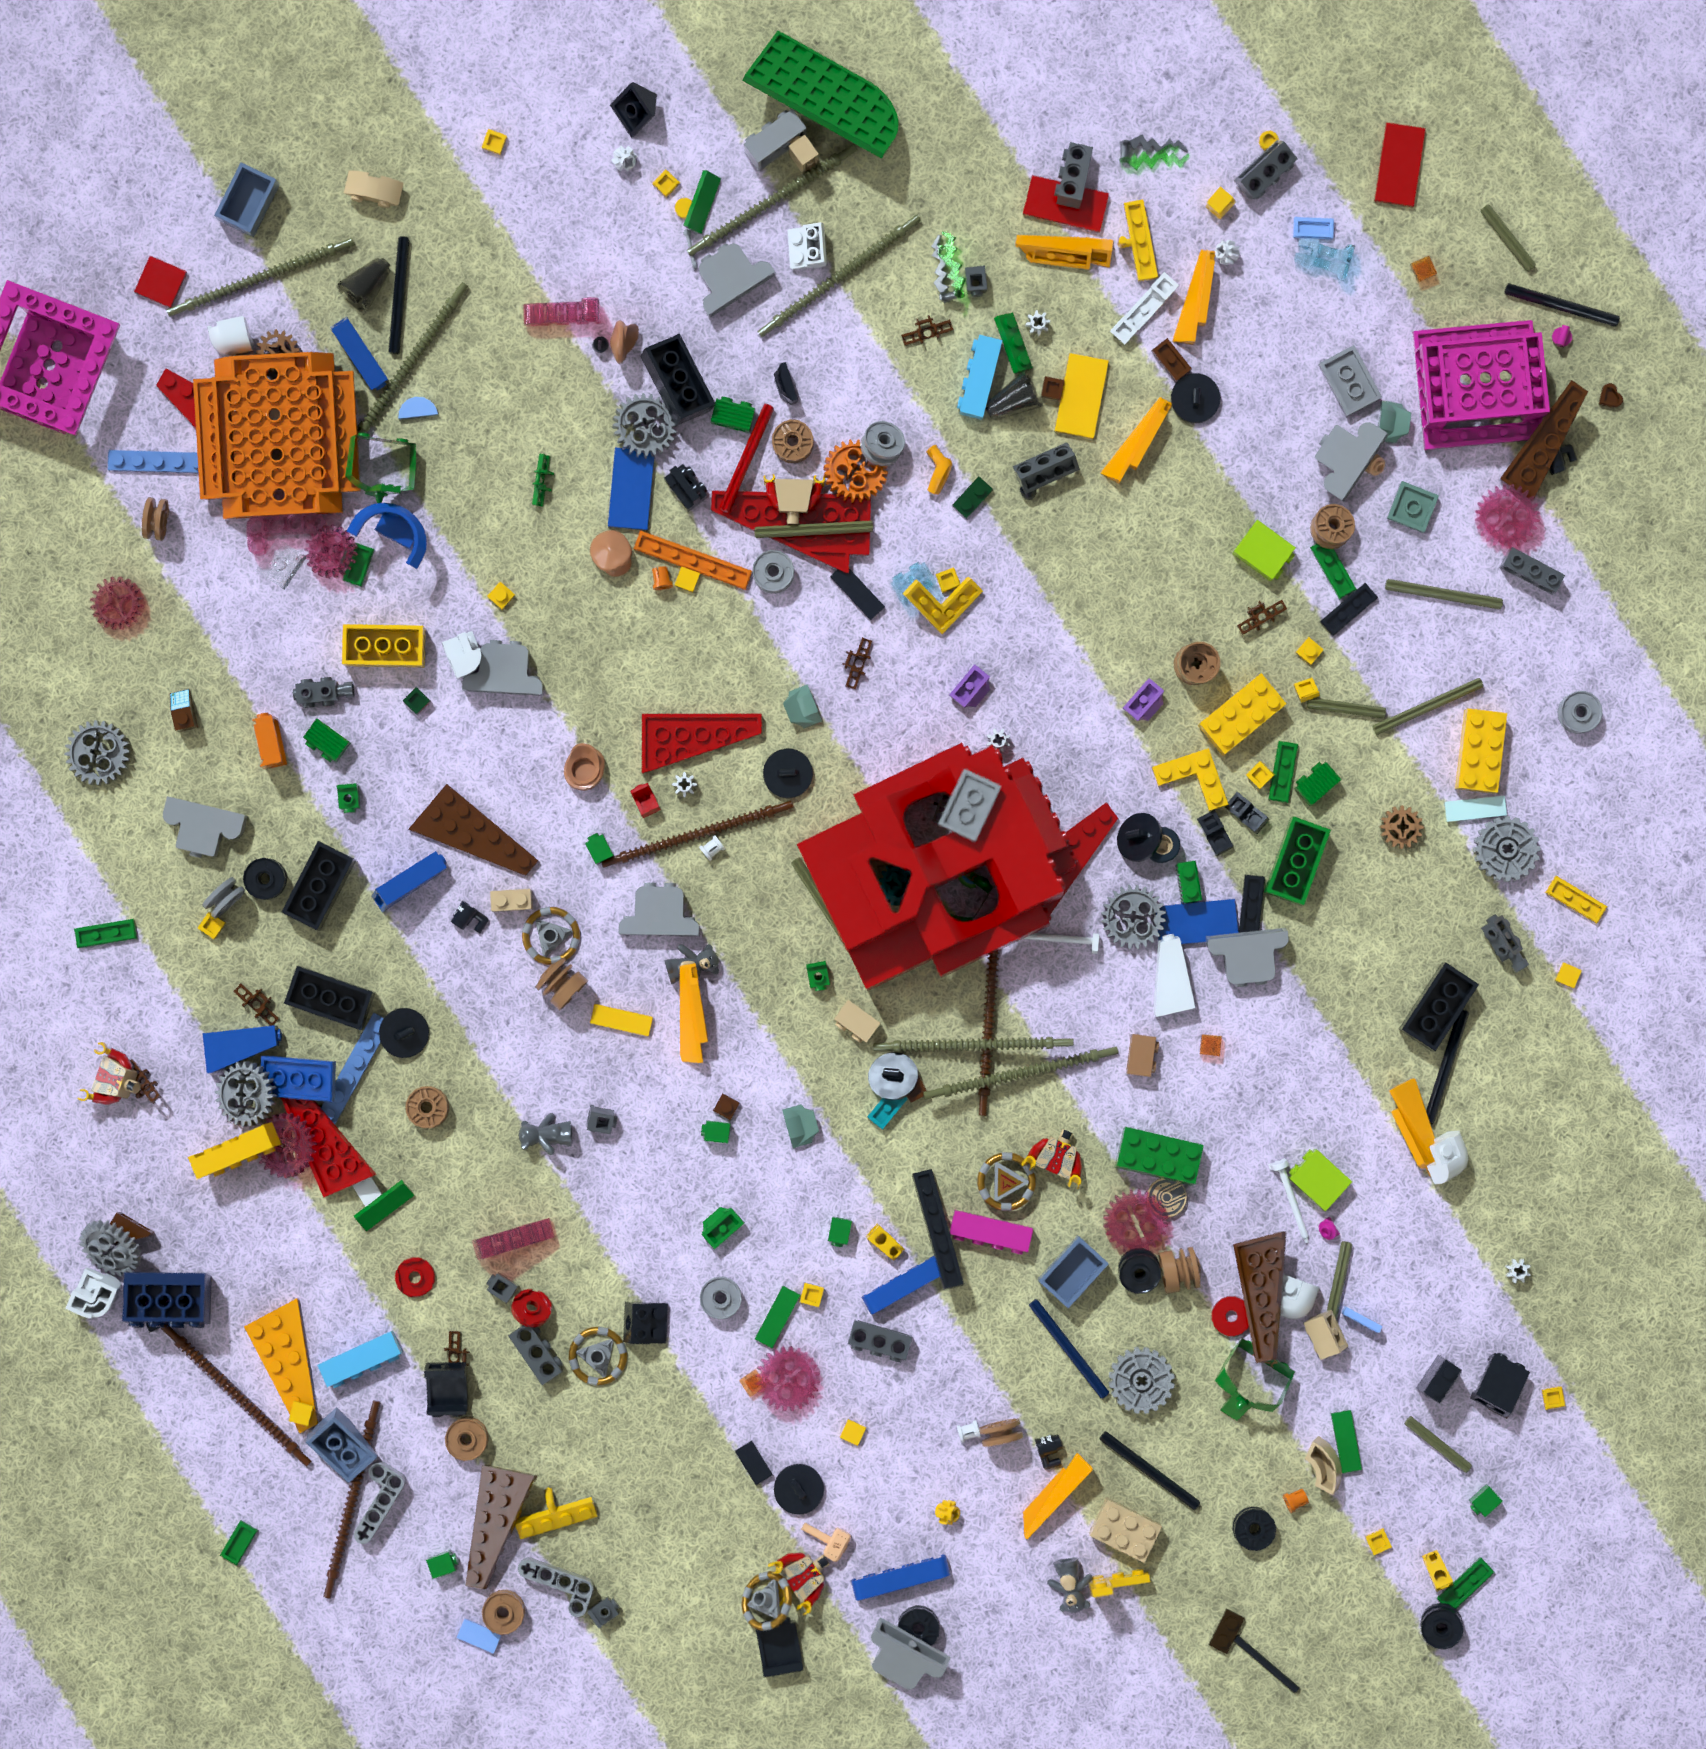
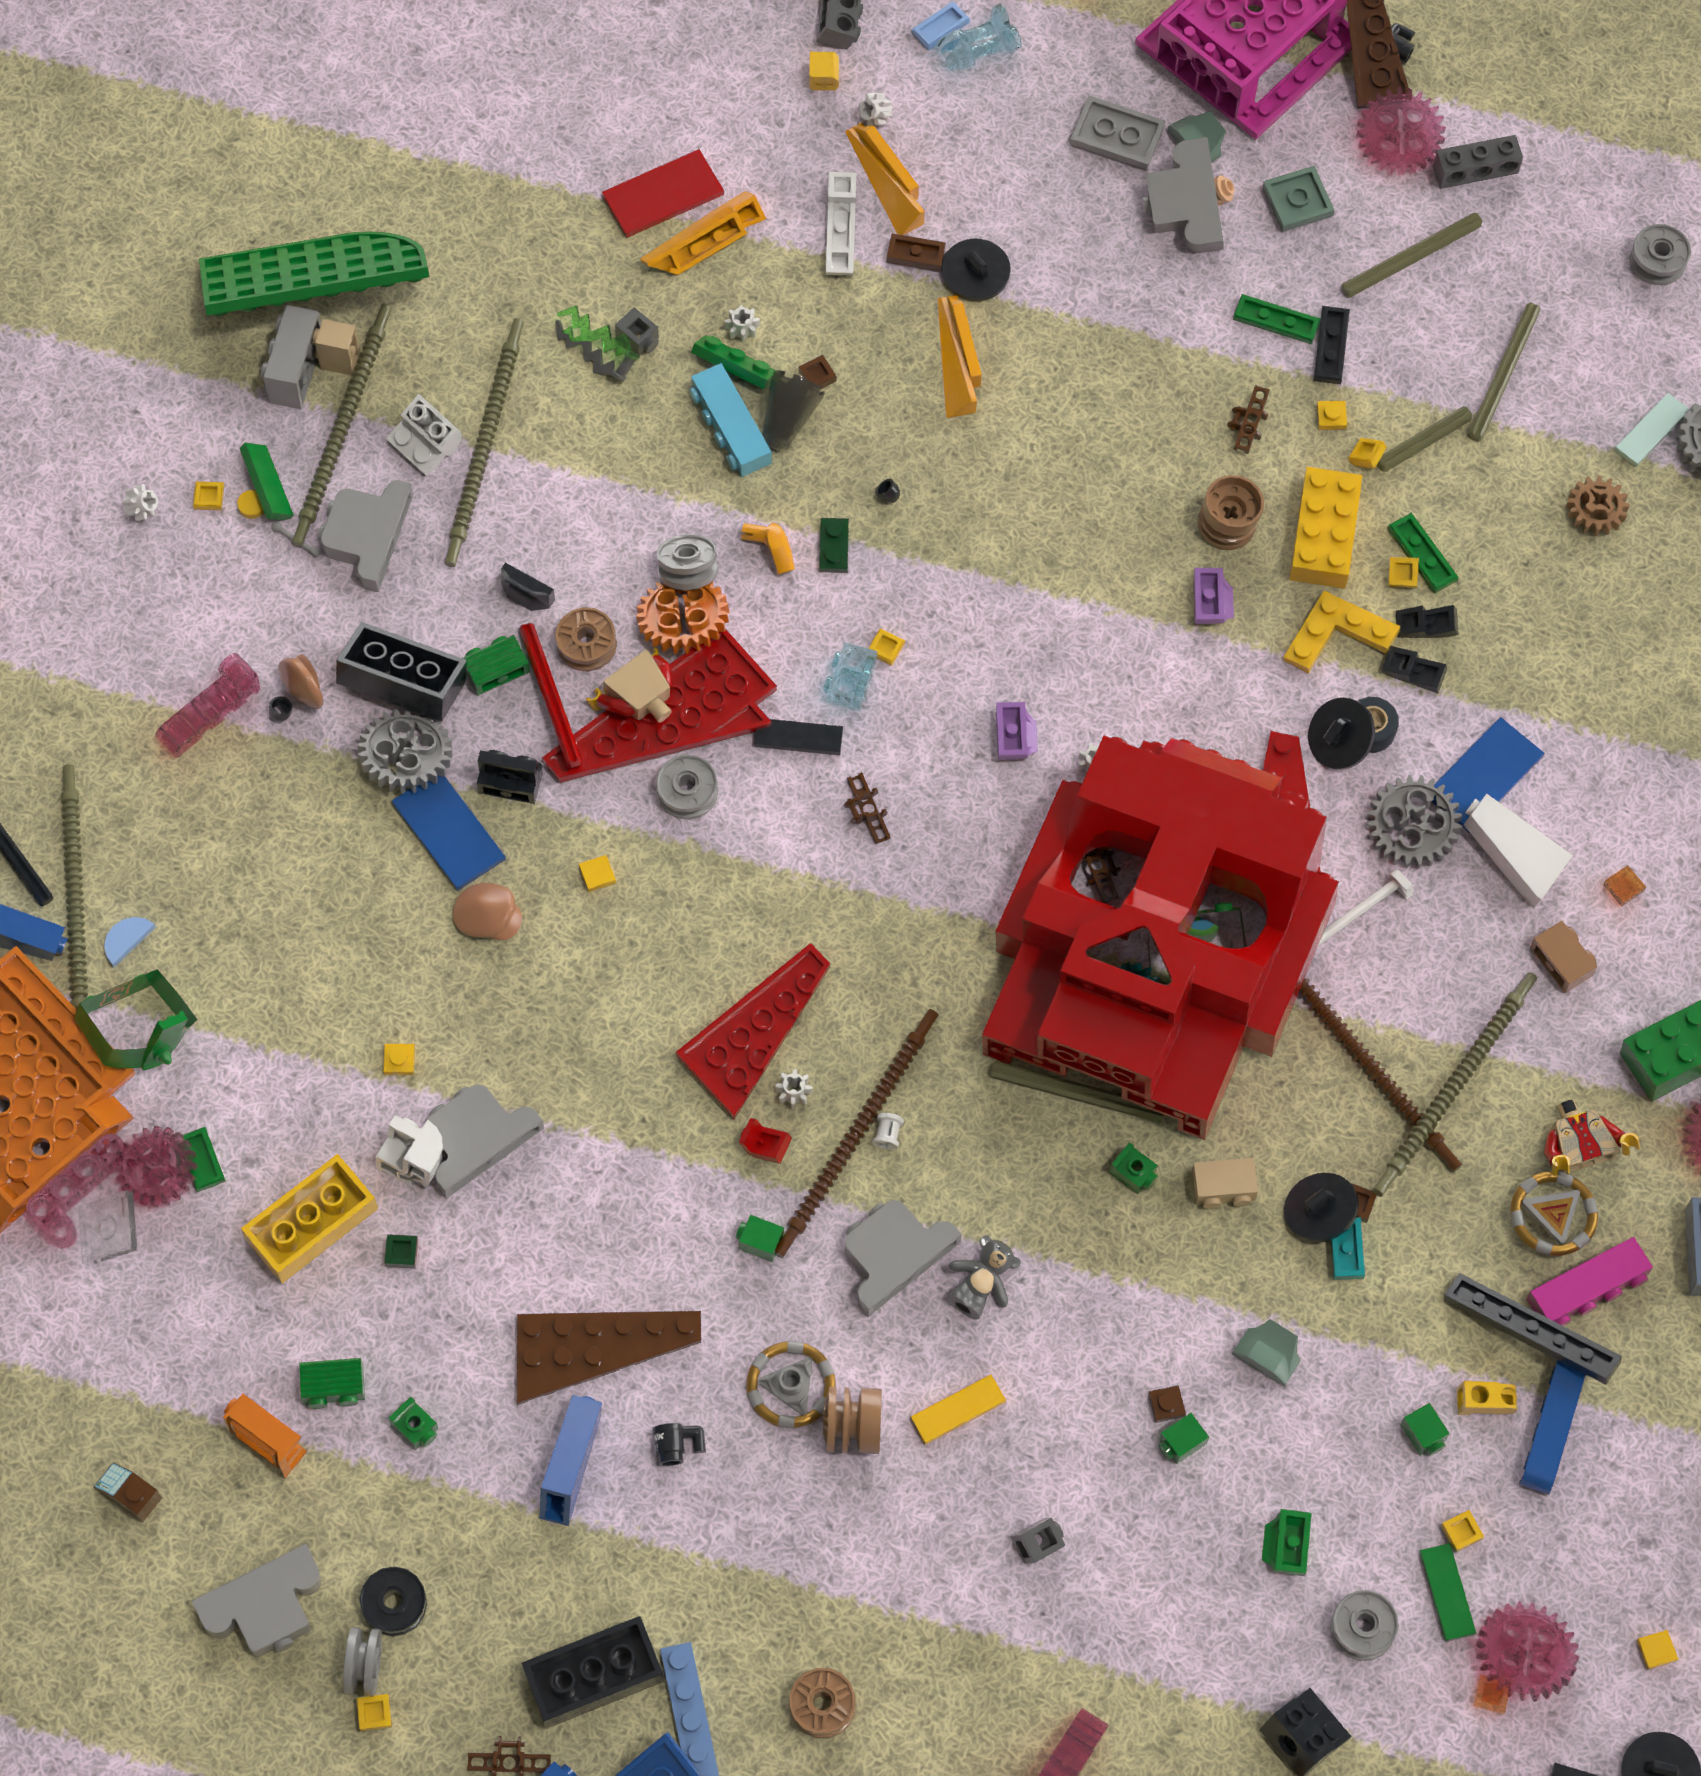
camera: 40 degrees left, 20 degrees down
light grey gear [64,720,131,785] -> none
black brick [281,841,356,931] -> none
dark grey brick [293,677,355,708] -> none
blue piece [346,503,427,569] -> none
black shield [379,1008,429,1058] -> none
tan brick [490,889,533,912] -> none
dark grey piece [518,1113,572,1155] -> none
green piece [532,454,554,507] -> none
nougat piece [564,743,605,791] -> none
black slope [610,82,657,138] -> none
orange tile [633,530,752,590] -> none
orange bush [652,566,673,591] -> none
light orange wedge [680,963,708,1063] -> none
olive axle [754,521,873,538] -> none
black shield [763,748,813,798] -> none
sand green slope [783,684,822,729] -> none
dark grey brick [848,1319,912,1363] -> none
olive hose [873,1037,1074,1053] -> none
reddish brown piece [901,315,954,346] -> none
yellow plate [902,577,983,634] -> none
light grey plate [938,769,1001,842] -> none
dark grey brick [1013,442,1080,494] -> none
dark grey brick [1054,142,1093,209] -> none
yellow tile [1054,353,1109,439] -> none
yellow plate [1117,199,1158,282] -> none
piece [1119,134,1189,171] -> none
green brick [1175,860,1202,903] -> none
light grey brick [1206,928,1288,987] -> none
lime brick [1232,519,1296,582] -> none
black tile [1238,875,1265,933] -> none
green brick [1264,816,1331,906] -> none
green brick [1294,762,1342,806] -> none
medium nougat wheel [1310,504,1355,549] -> none
yellow brick [1455,708,1507,794] -> none

